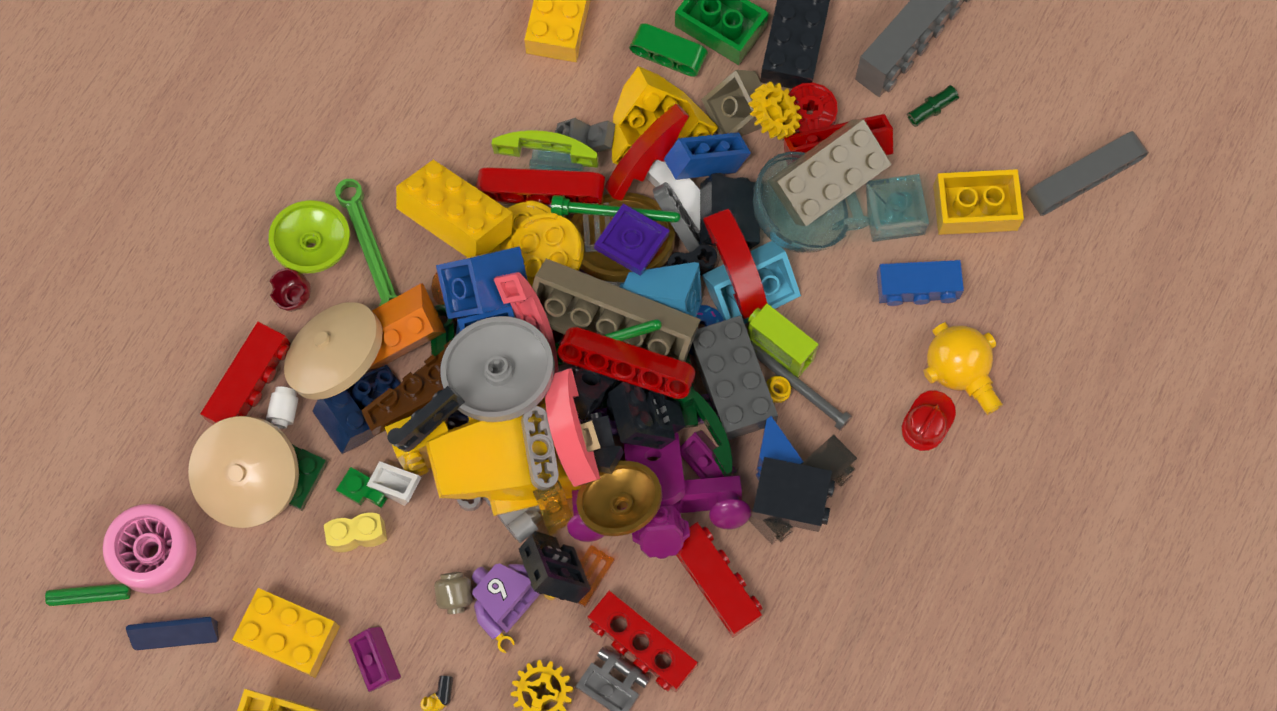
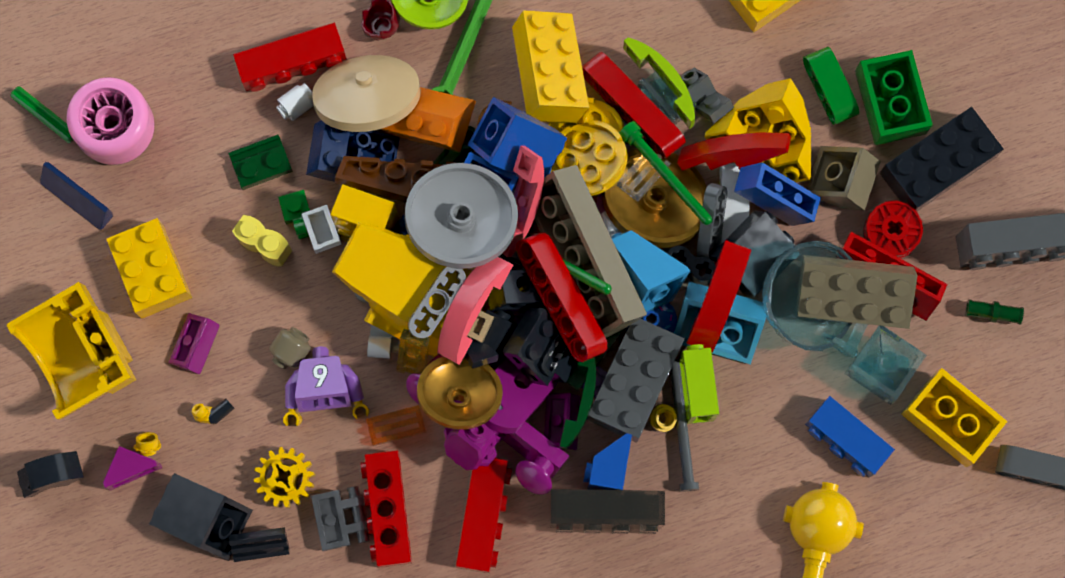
camera: 40 degrees right, 5 degrees up
tan dish [188,416,299,528] -> none
black plate [387,386,465,452] -> none
black piece [518,531,591,604] -> none
dark purple plate [594,204,670,276] -> none
yellow gear [748,82,802,140] -> none
black brick [751,457,835,532] -> none
red piece [901,390,956,451] -> none

